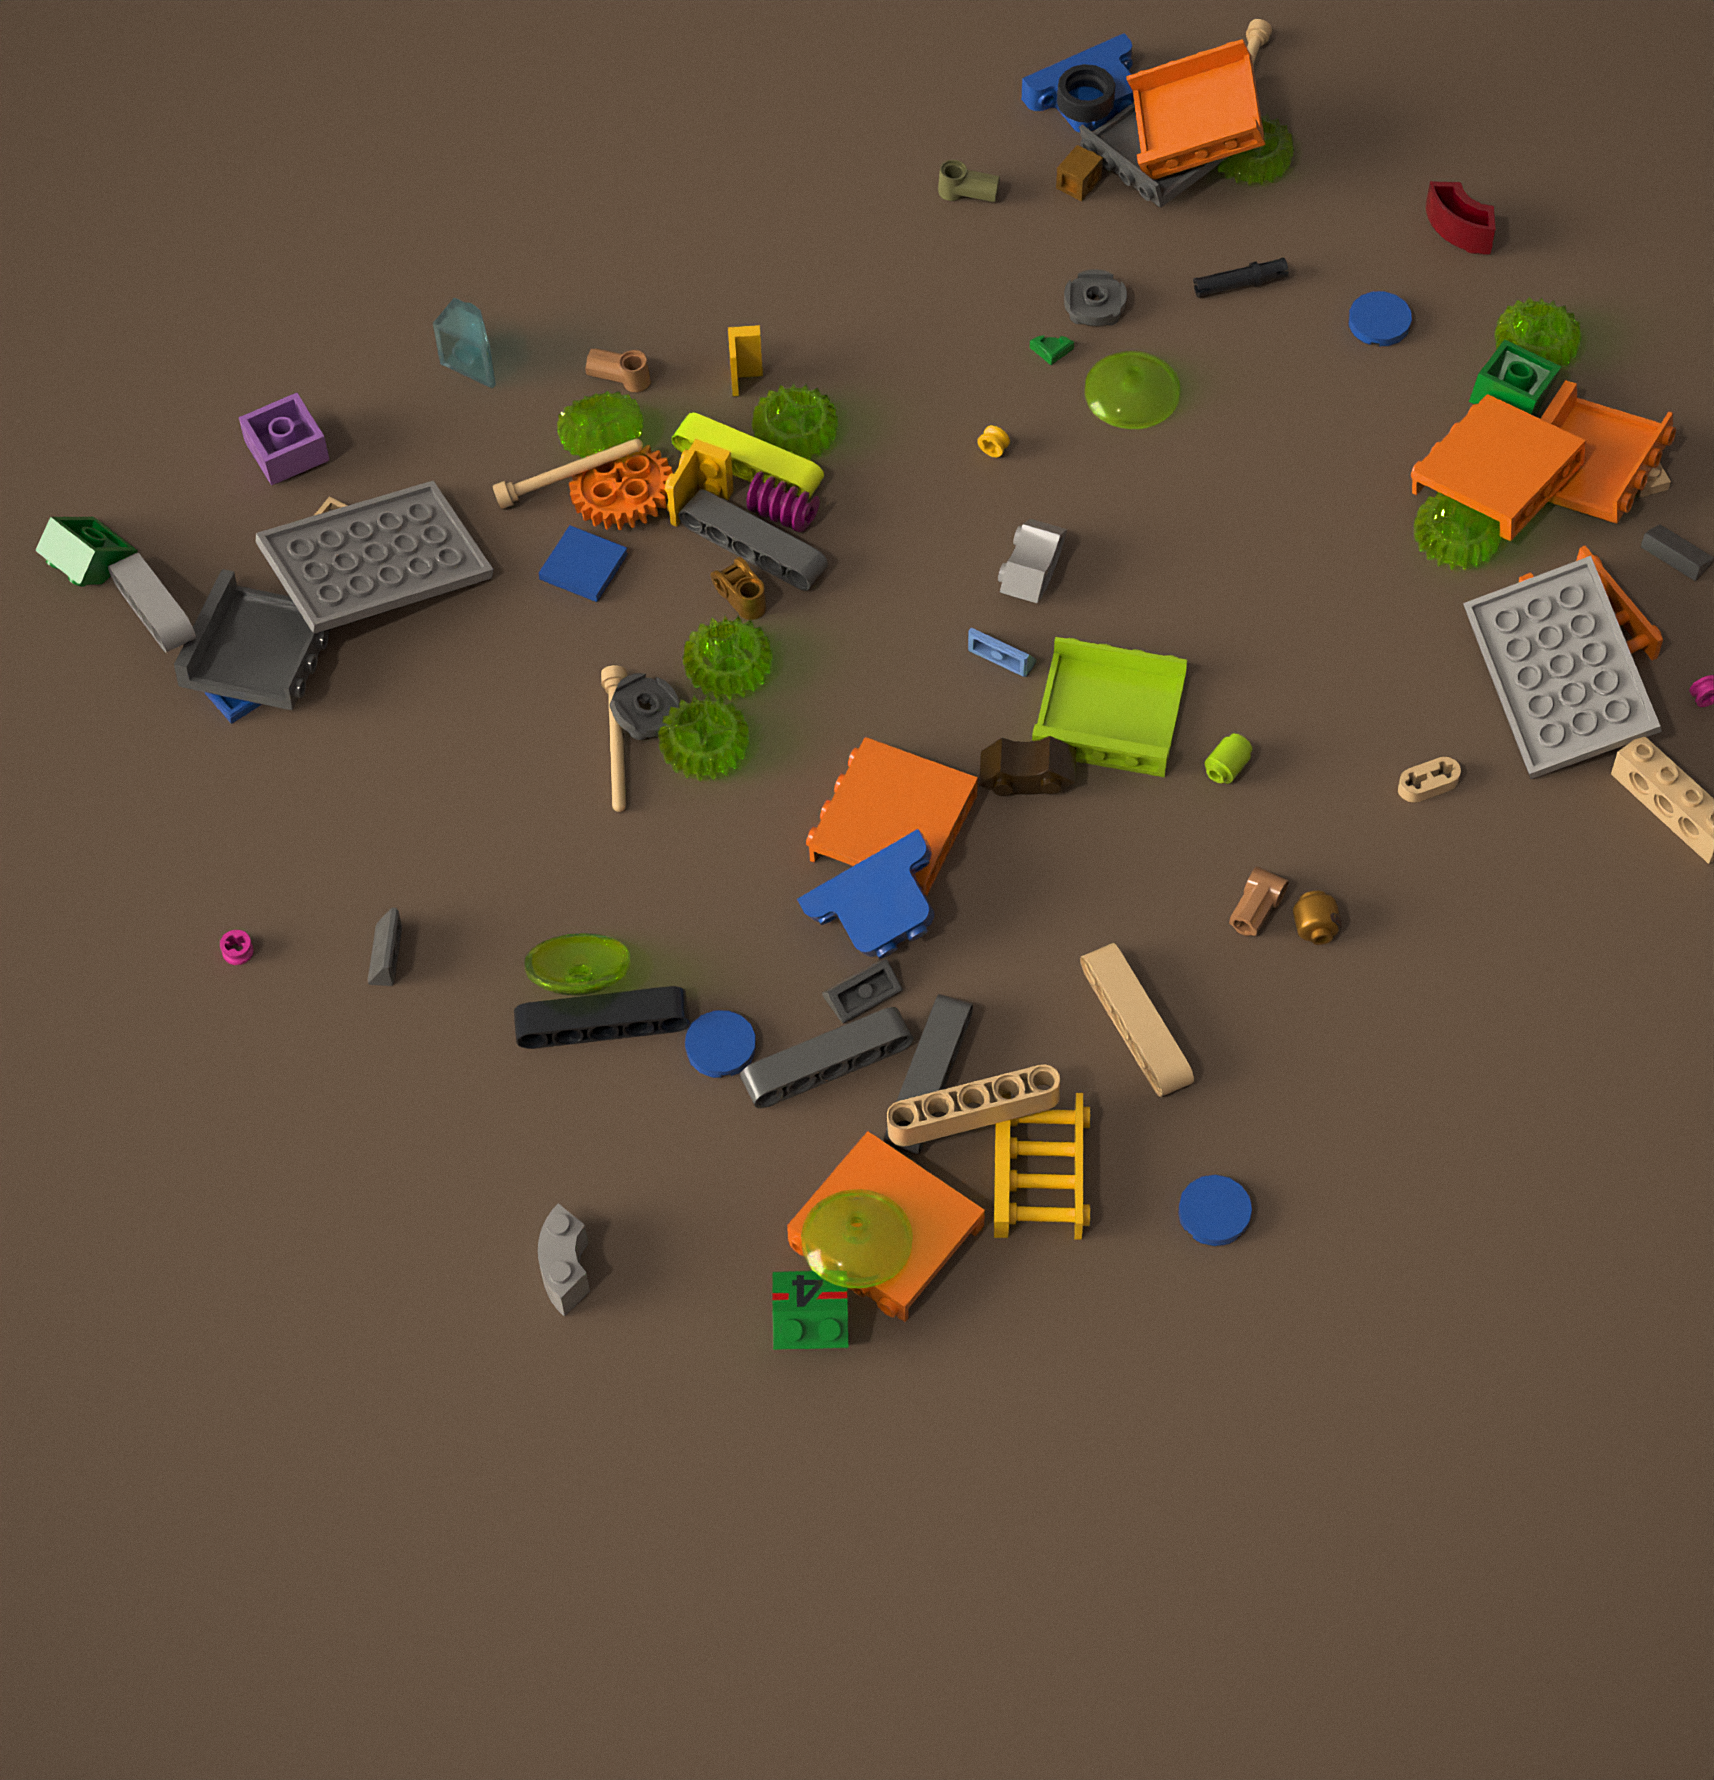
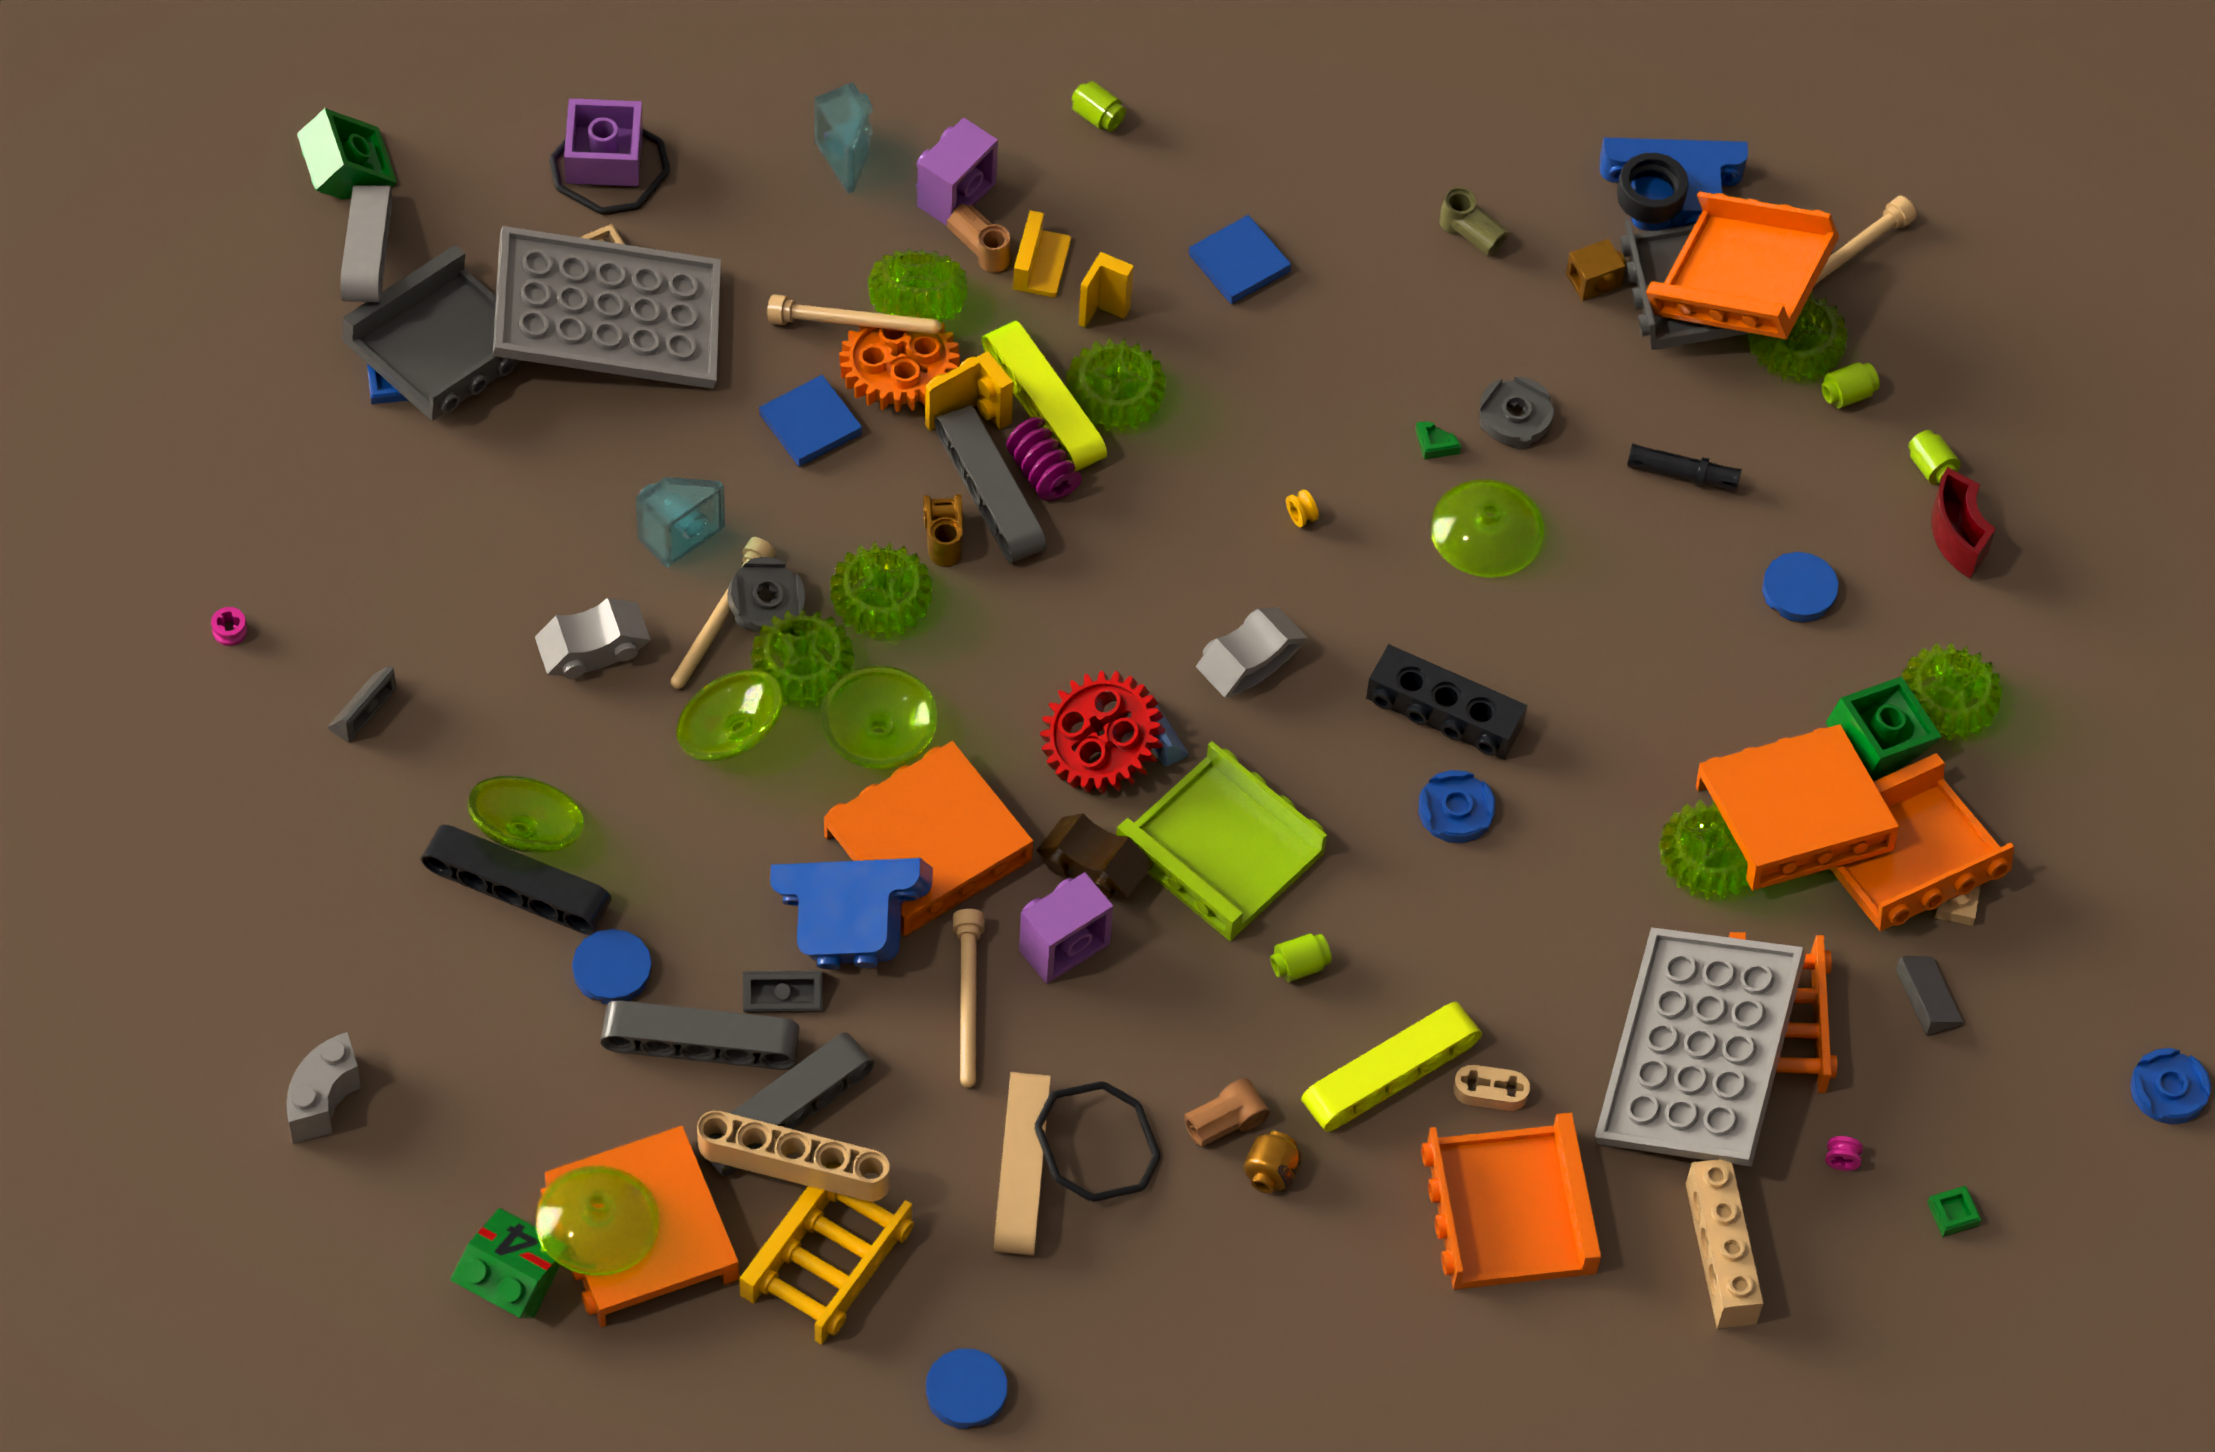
camera: 25 degrees right, 0 degrees up
none -> light grey brick [535,598,651,679]
none -> black piece [549,129,670,214]
none -> clear light blue slope [636,477,725,568]
none -> clear neon green dish [676,669,784,762]
none -> clear neon green dish [821,665,937,769]
none -> medium lavender brick [916,117,998,226]
none -> tan piece [953,909,984,1088]
none -> yellow panel [1013,210,1071,298]
none -> medium lavender brick [1019,872,1113,984]
none -> black piece [1035,1081,1160,1202]
none -> red gear [1040,670,1165,794]
none -> lime brick [1072,81,1126,132]
none -> blue tile [1188,215,1291,304]
none -> neon yellow beam [1301,1001,1482,1132]
none -> black brick [1366,644,1528,760]
none -> blue tile [1418,770,1495,843]
none -> orange panel [1421,1112,1601,1290]
none -> lime brick [1821,362,1880,408]
none -> lime brick [1908,430,1961,485]

